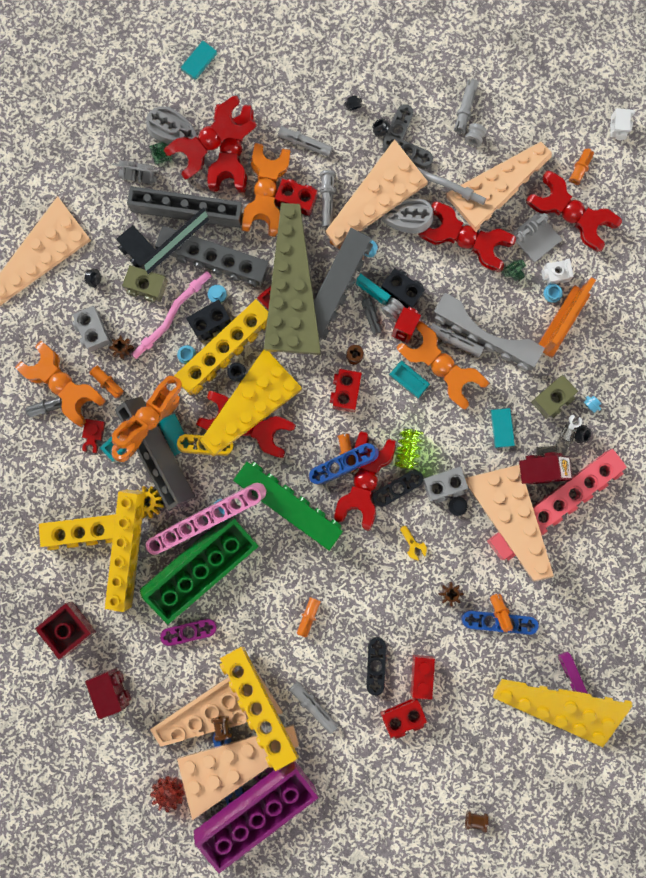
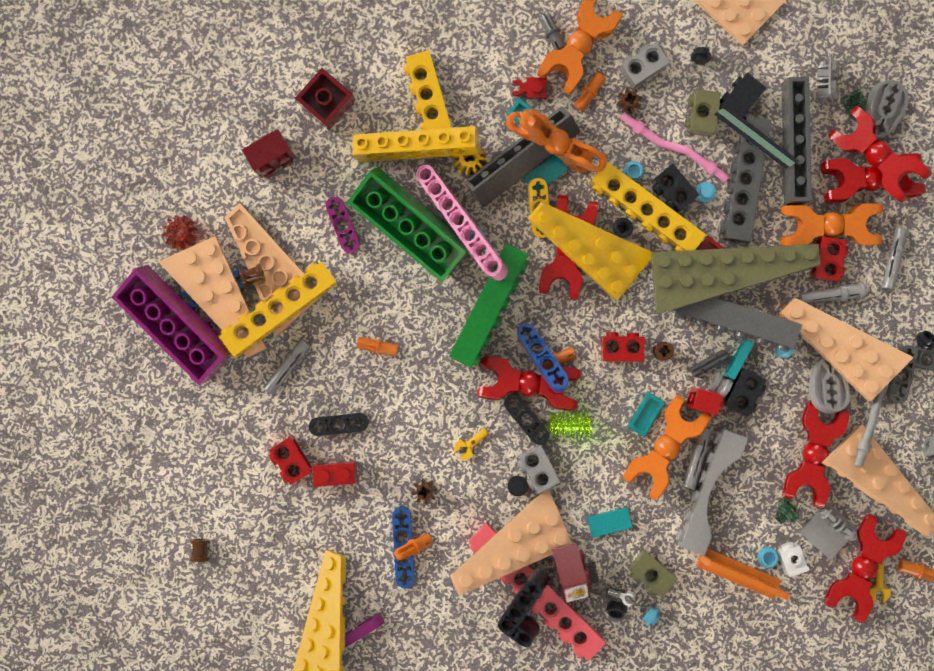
camera: 85 degrees right, 5 degrees up
none -> black beam [498,568,550,647]
none -> yellow bar [870,563,891,603]

